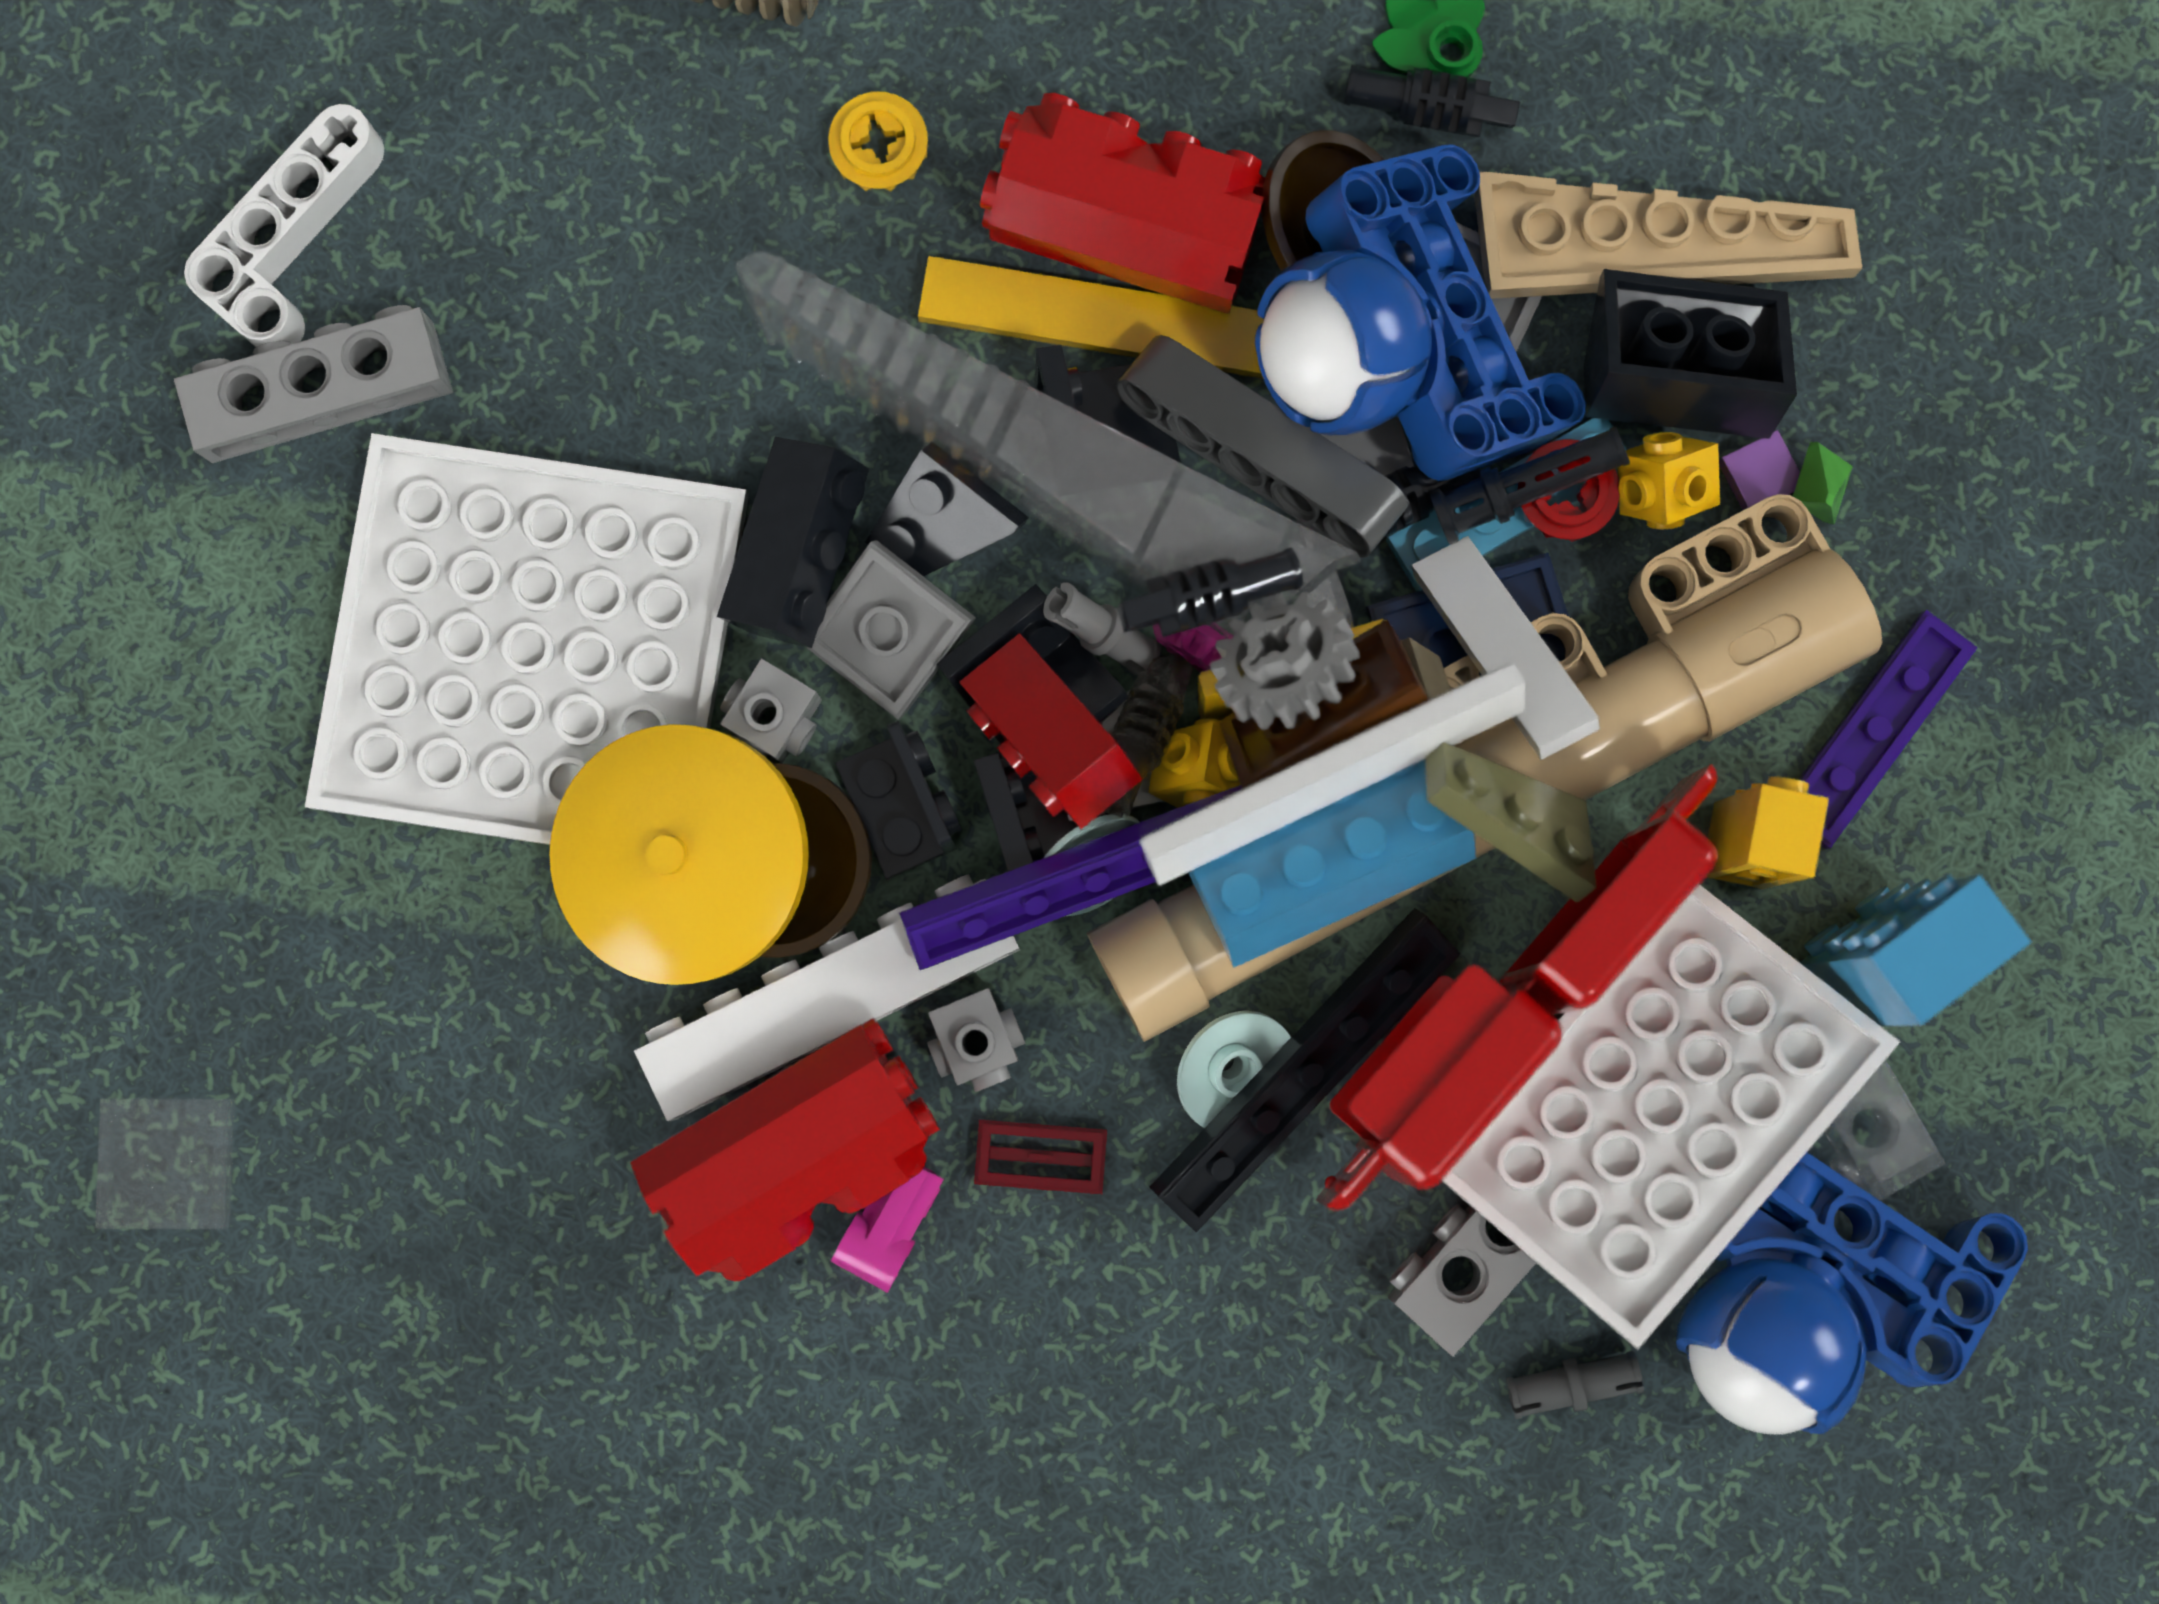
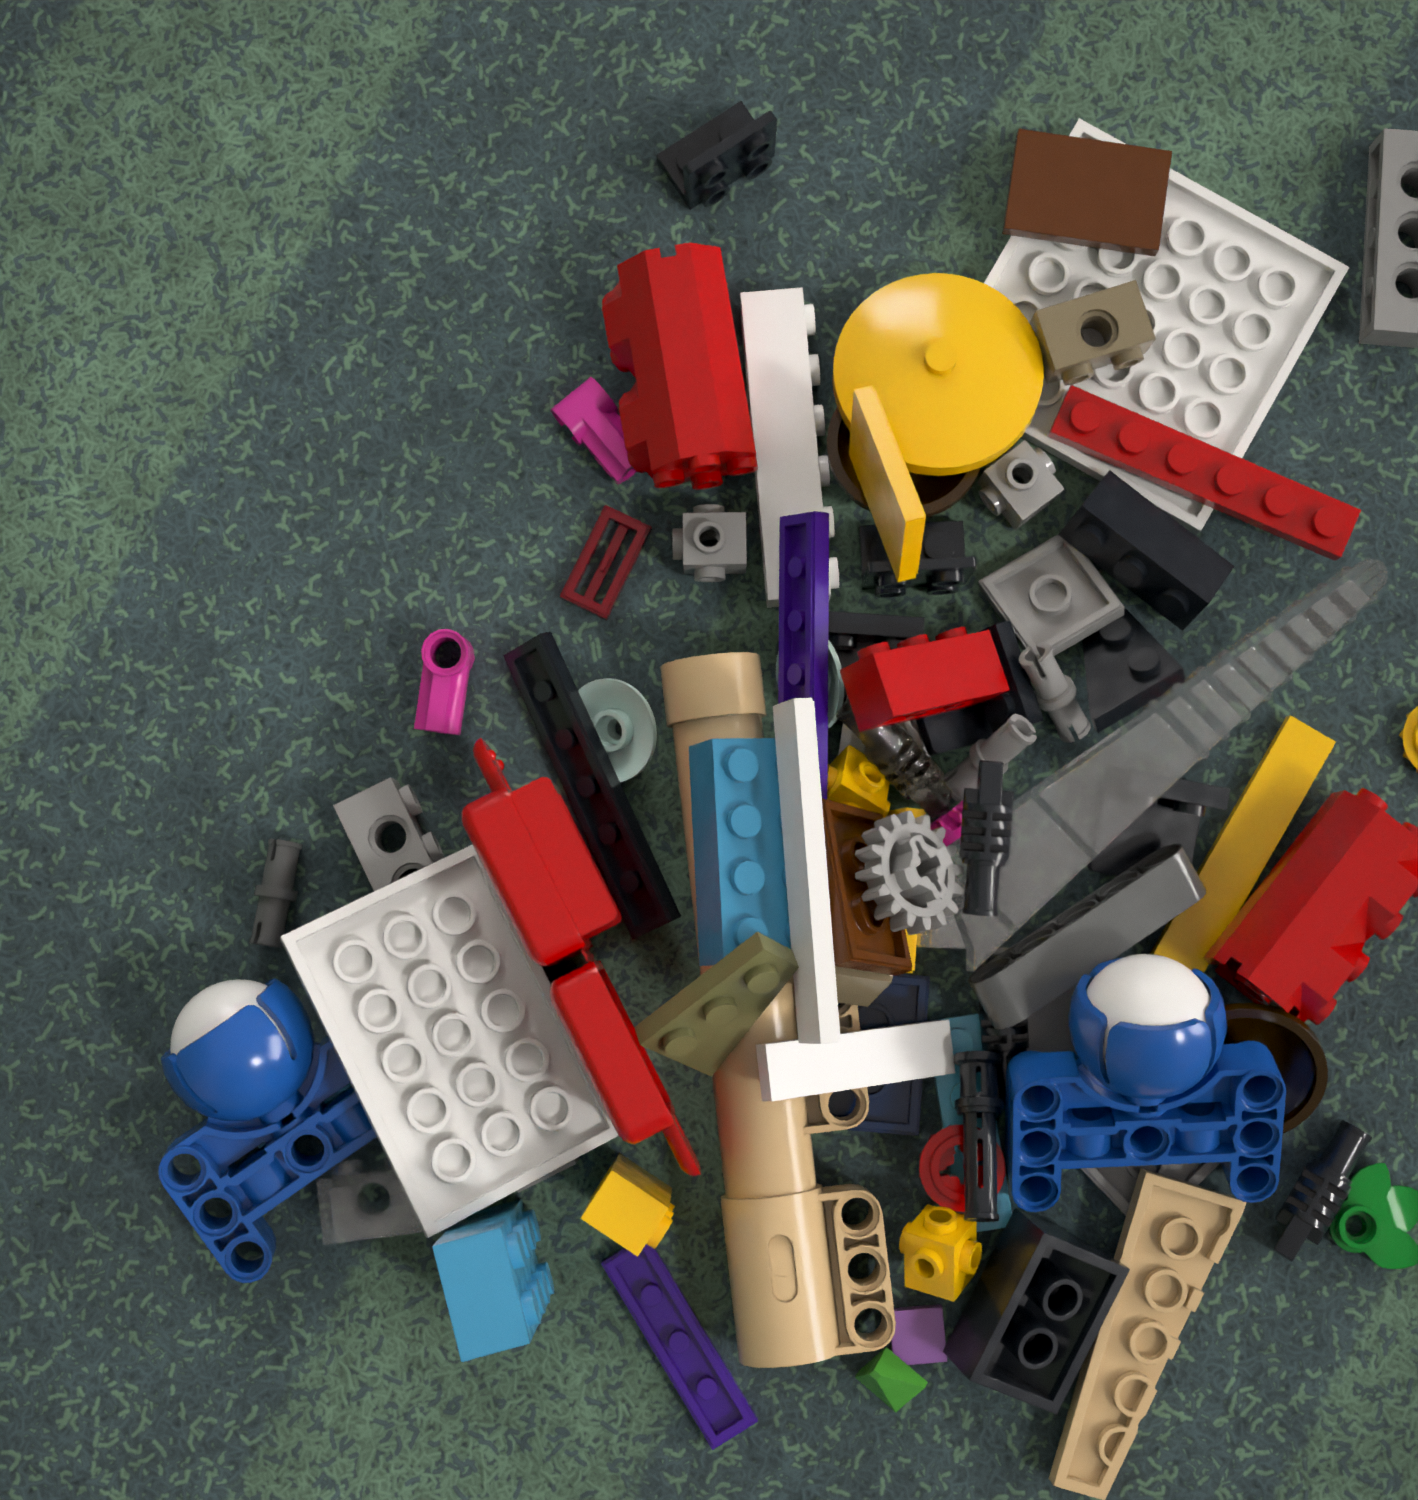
camera: 115 degrees right, 0 degrees up
none -> dark pink piece [414,629,475,735]
none -> black bracket [656,101,777,210]
none -> yellow tile [849,385,926,582]
none -> reddish brown tile [1002,129,1172,257]
none -> light grey pin [1019,643,1091,743]
none -> dark tan brick [1029,280,1156,386]
none -> red plate [1047,385,1361,561]

